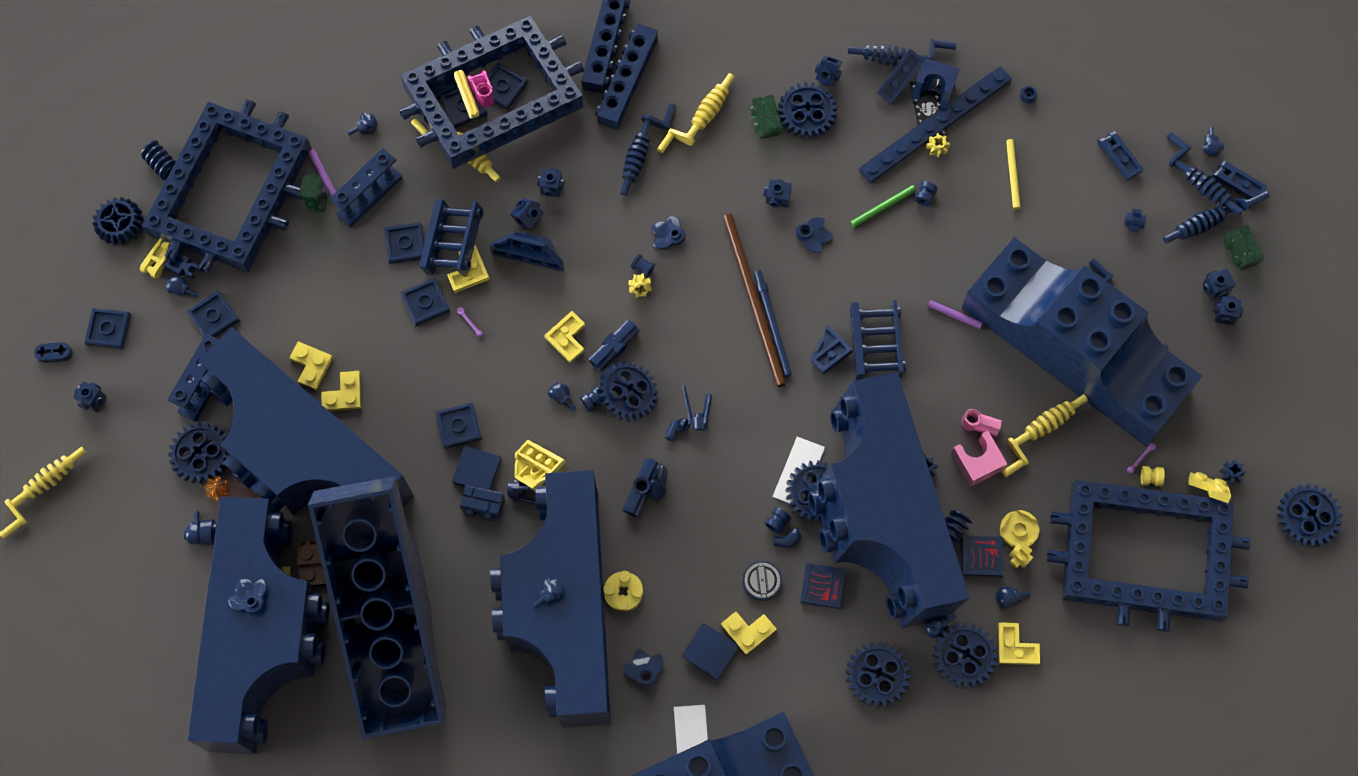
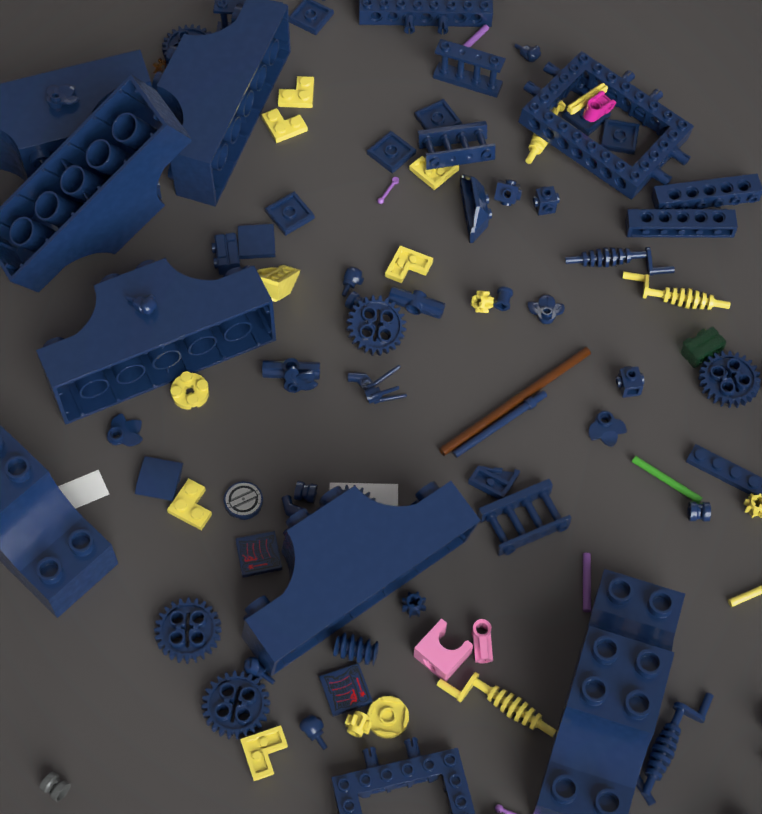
camera: 65 degrees right, 10 degrees down
clear green brick [299,174,328,212] -> none

